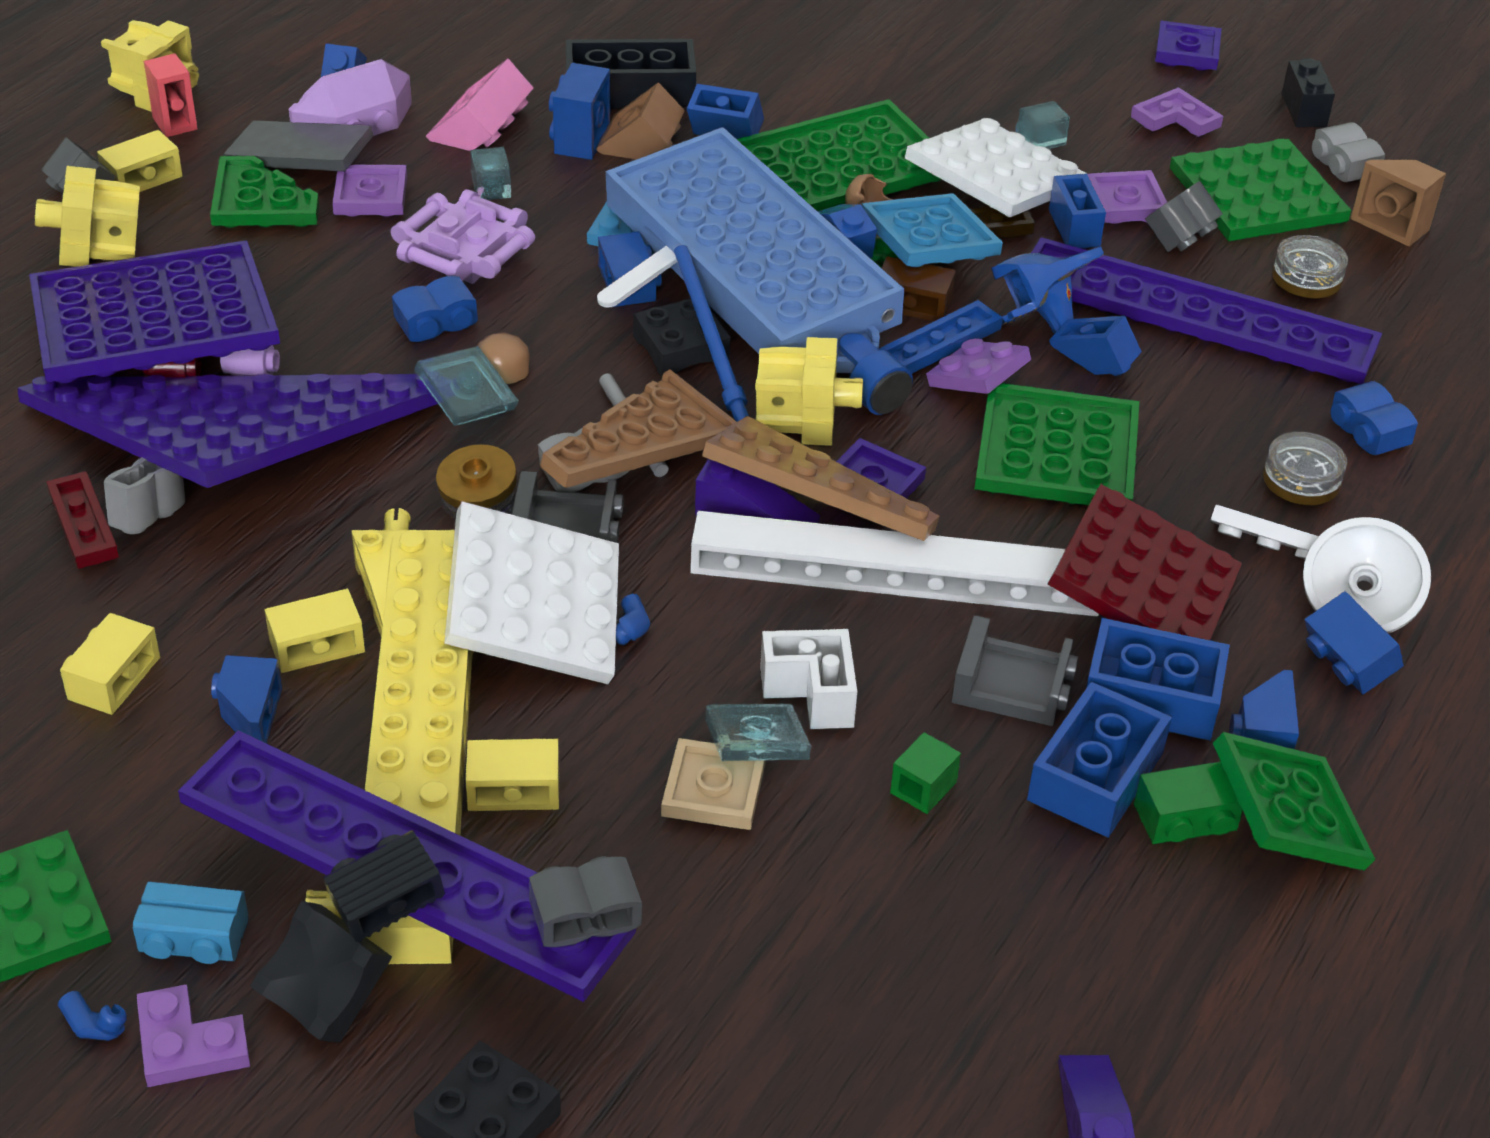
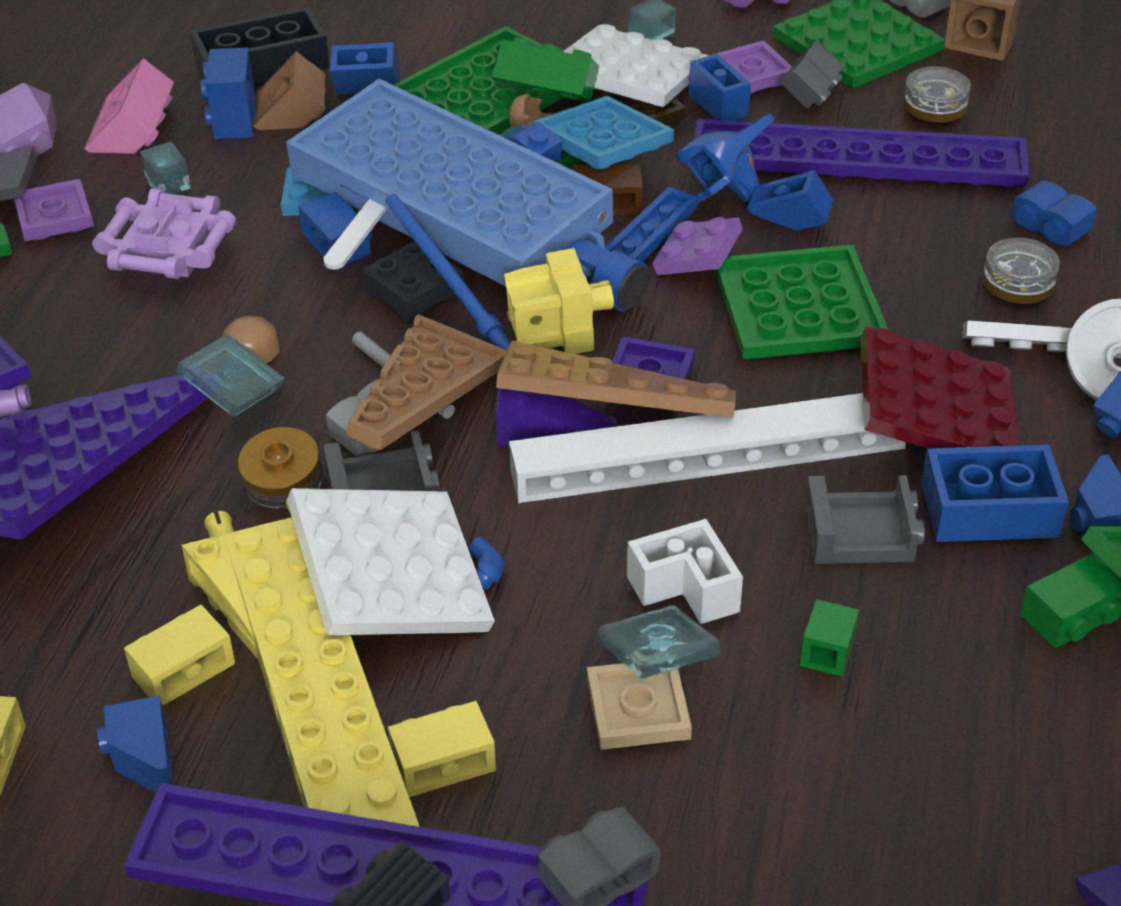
camera: 15 degrees left, 0 degrees up
blue brick [392,276,478,342] -> none
blue brick [1027,682,1172,838] -> none
none -> green brick [492,38,600,103]

